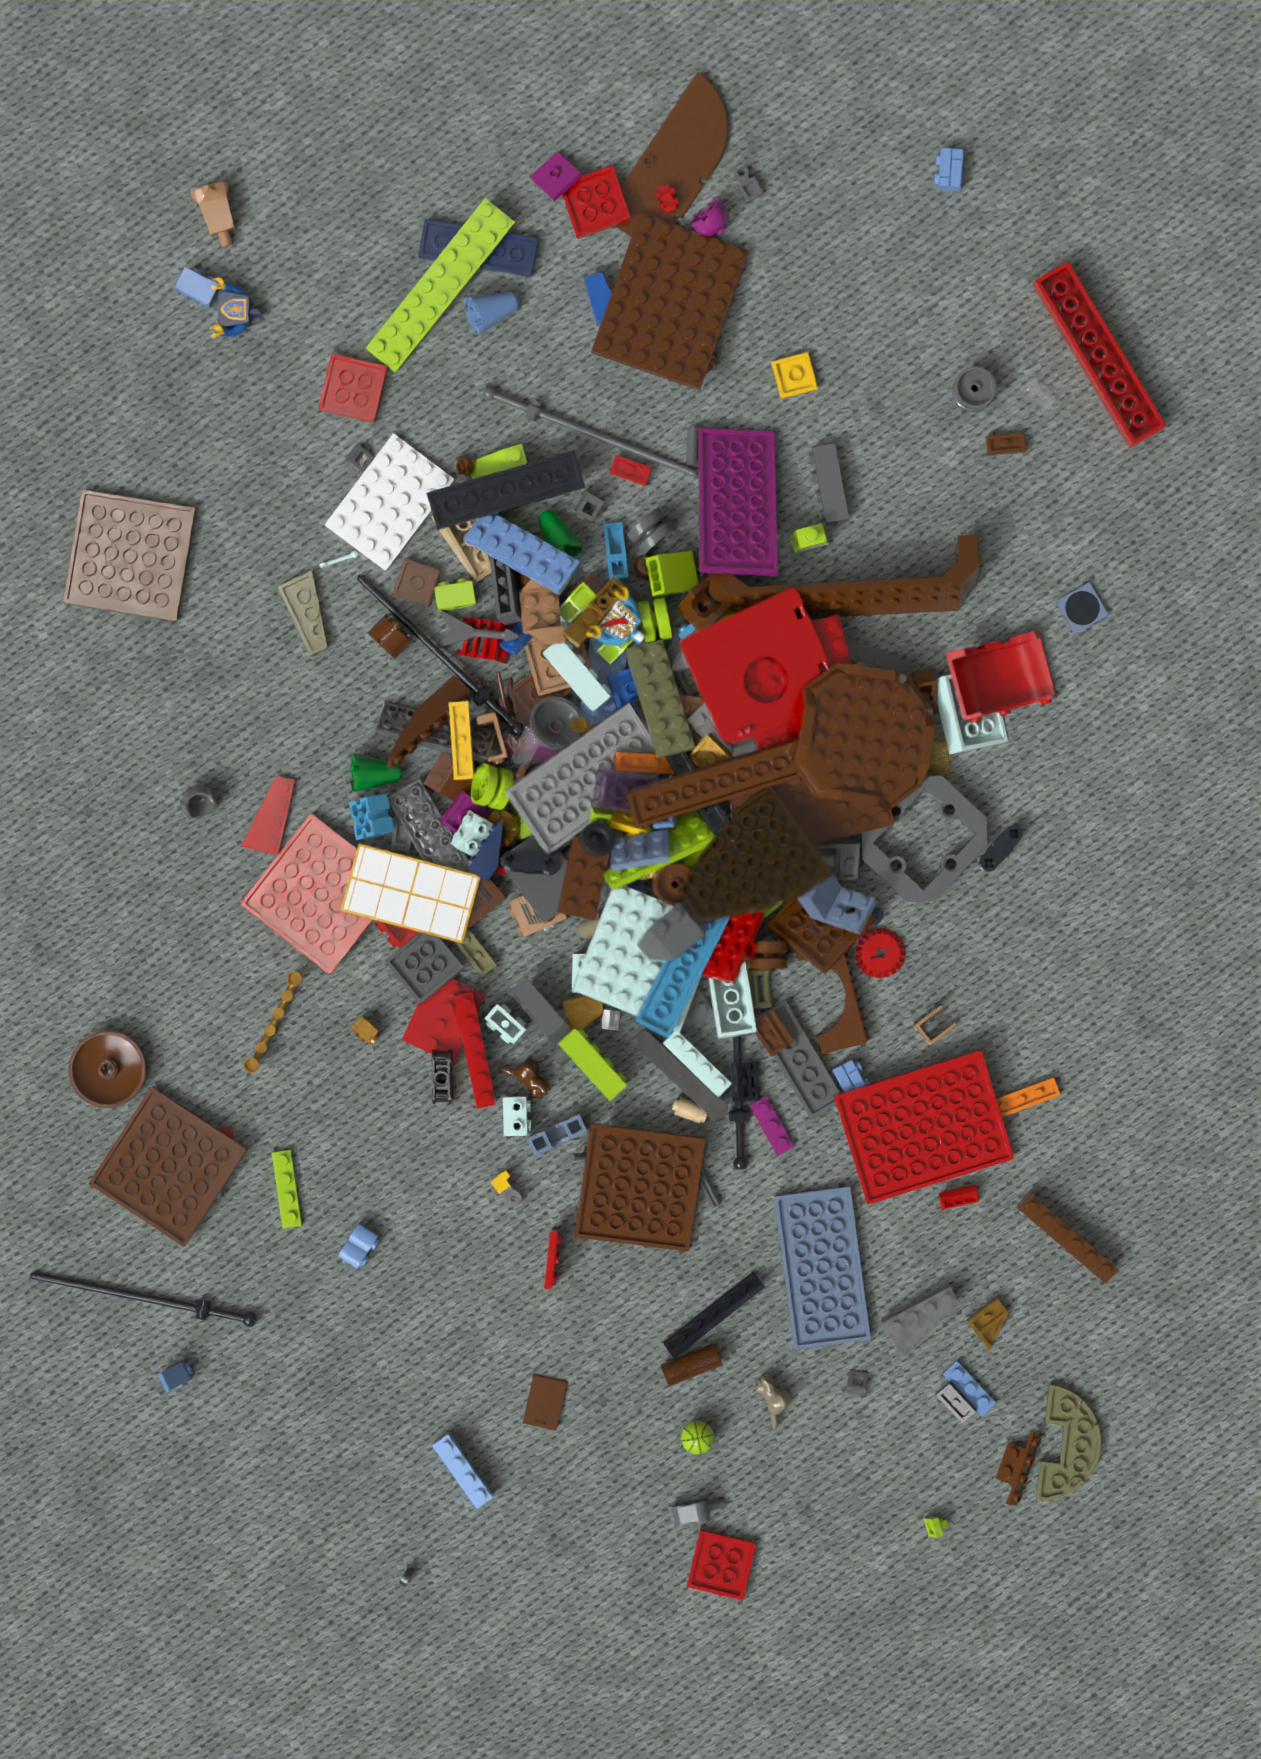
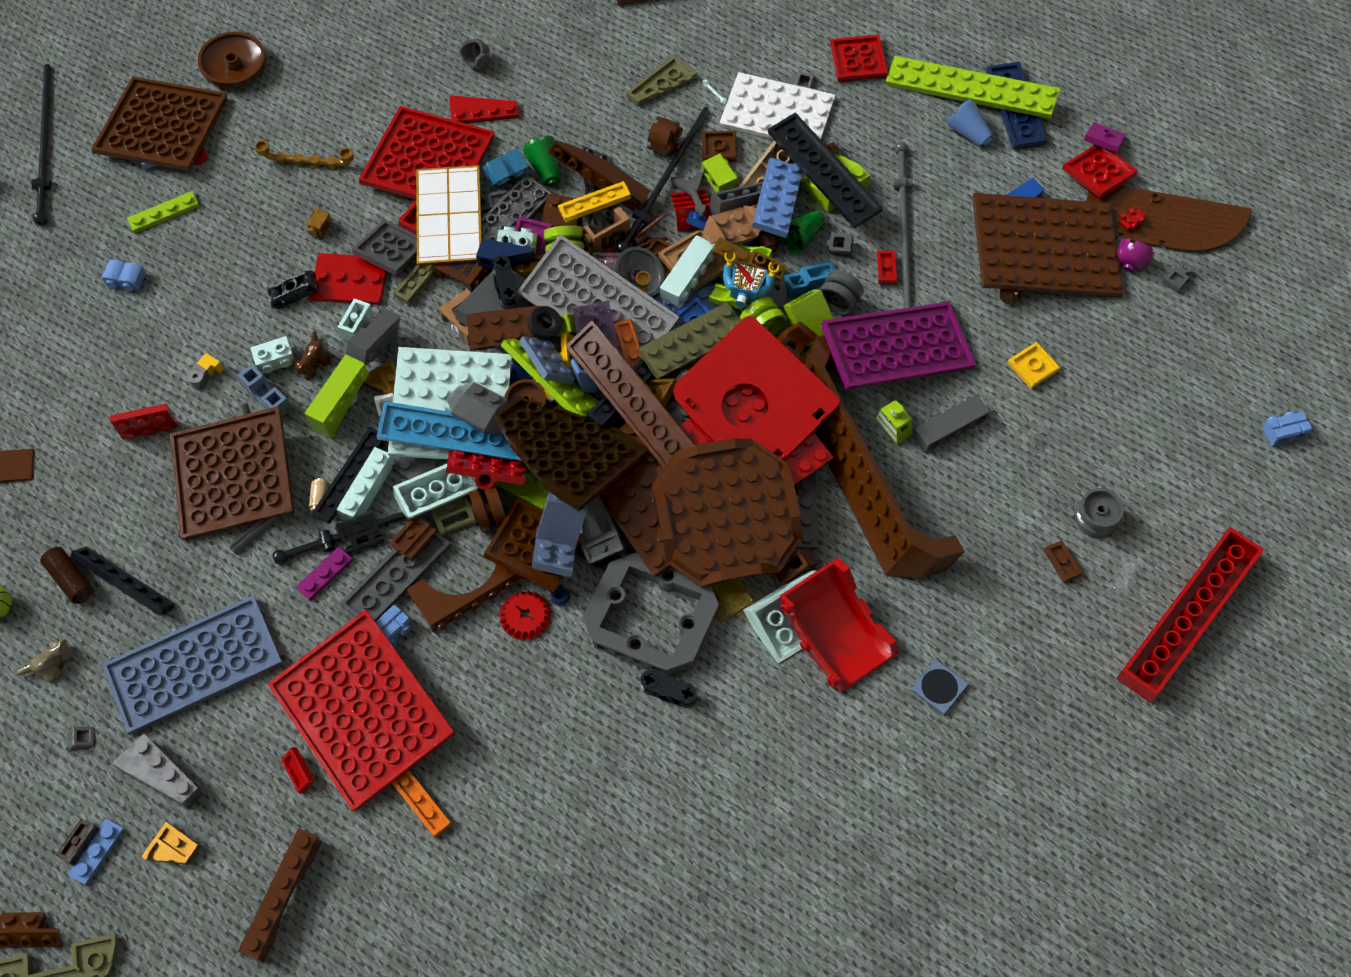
camera: 70 degrees right, 25 degrees down
red brick [452,990,496,1109] -> none
medium nougat piece [913,1004,957,1045] -> none

